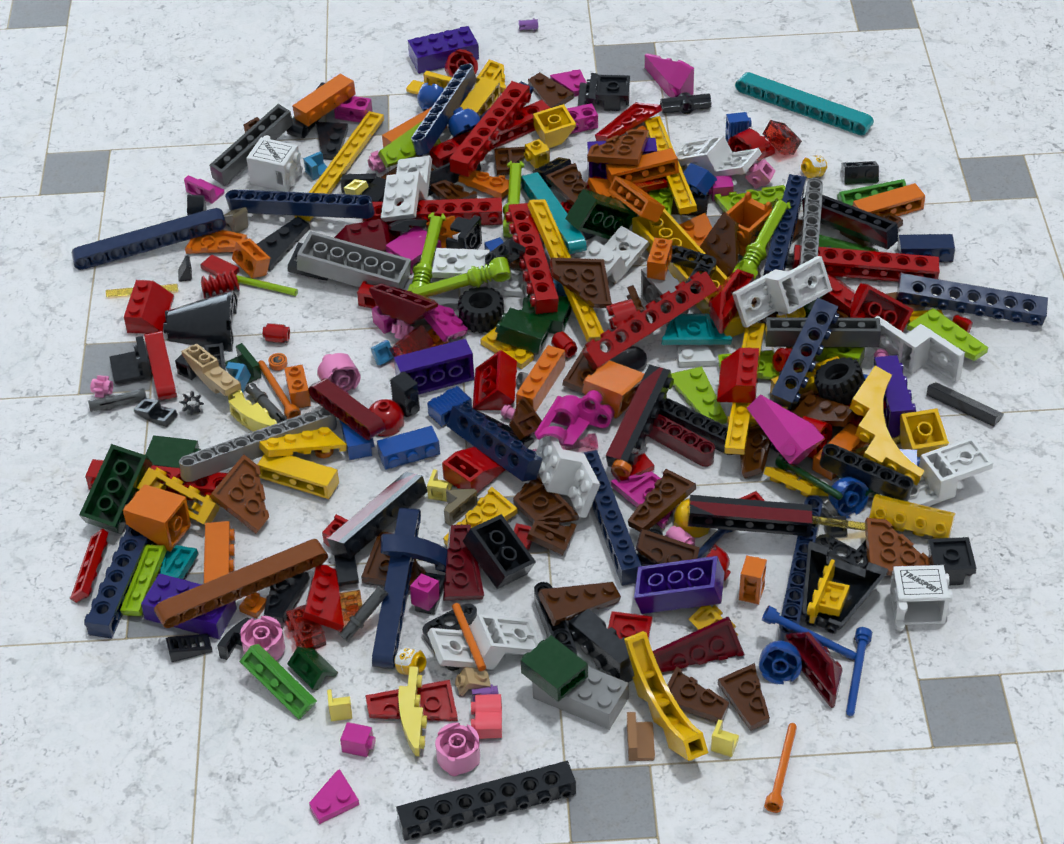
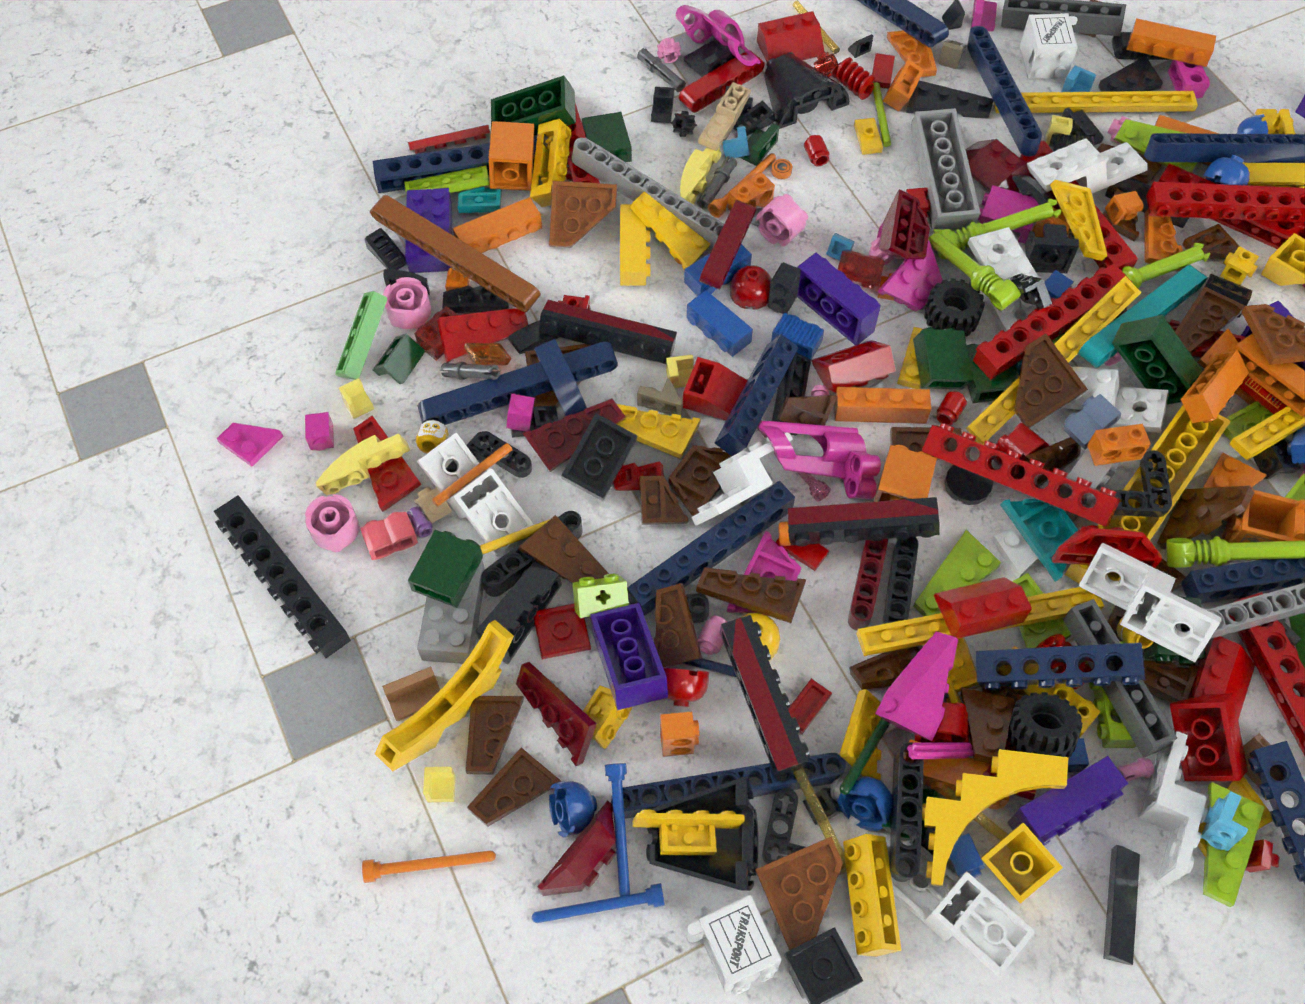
camera: 65 degrees right, 15 degrees up
none -> yellow bar [479,519,550,554]
none -> brick [572,573,629,618]
none -> dark pink panel [676,5,761,66]
none -> clear red gear [814,51,838,77]
none -> yellow plate [854,118,883,155]
none -> dark pink axle [907,742,973,759]
none -> yellow wing [1050,180,1107,261]
none -> sand blue brick [1064,394,1121,450]
none -> orange brick [1105,191,1143,225]
none -> medium azure bracket [1201,791,1248,851]

